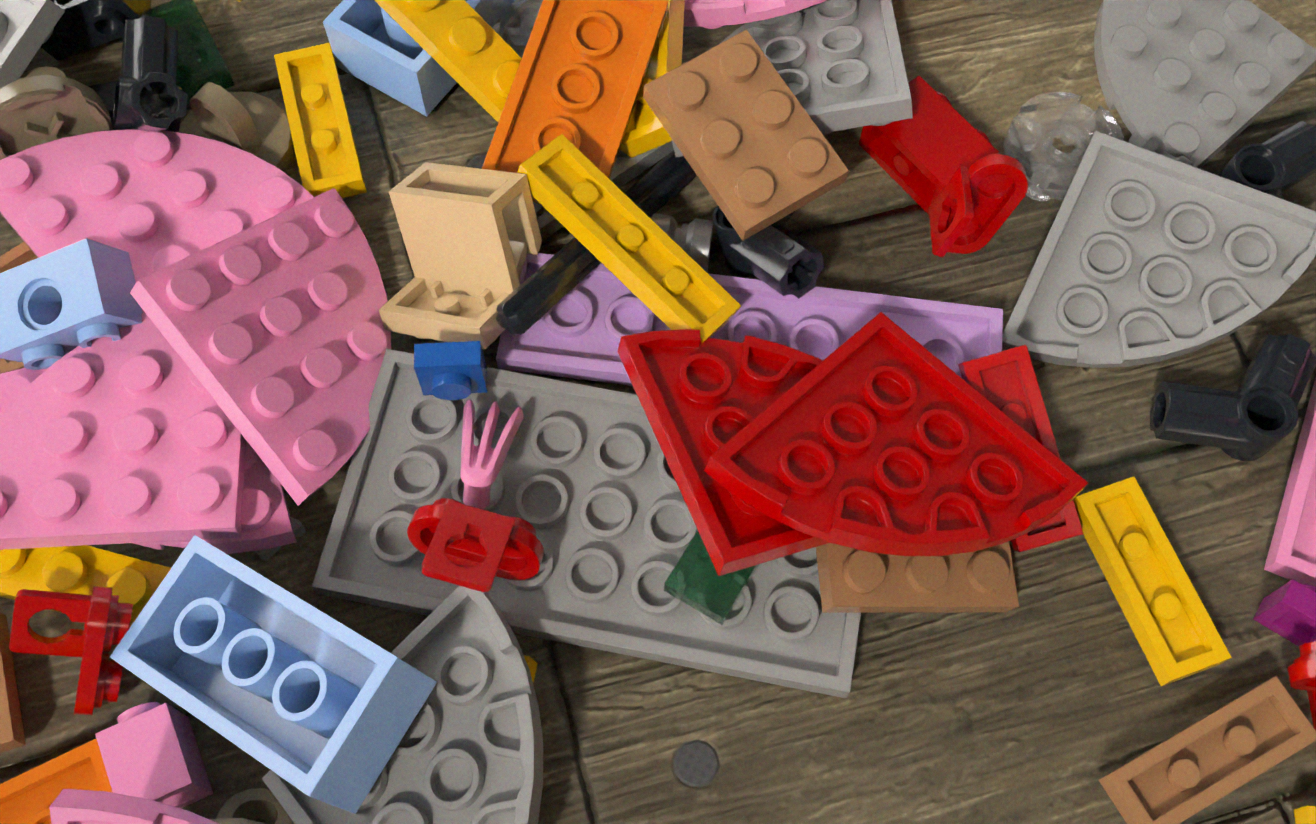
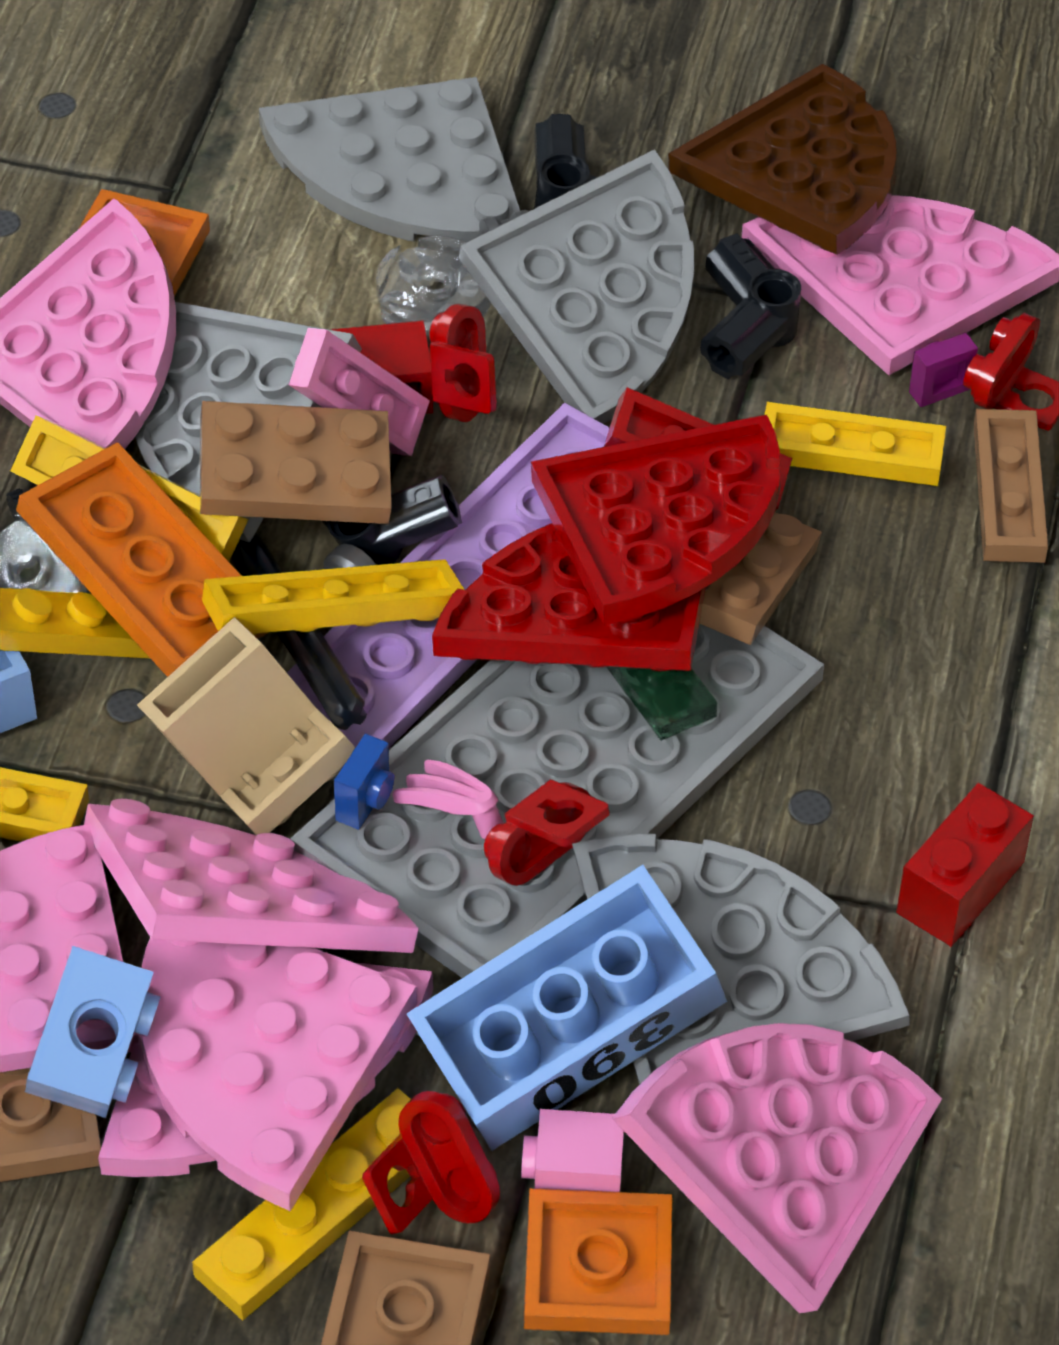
camera: 60 degrees left, 15 degrees down
none -> bright pink plate [289,328,430,456]

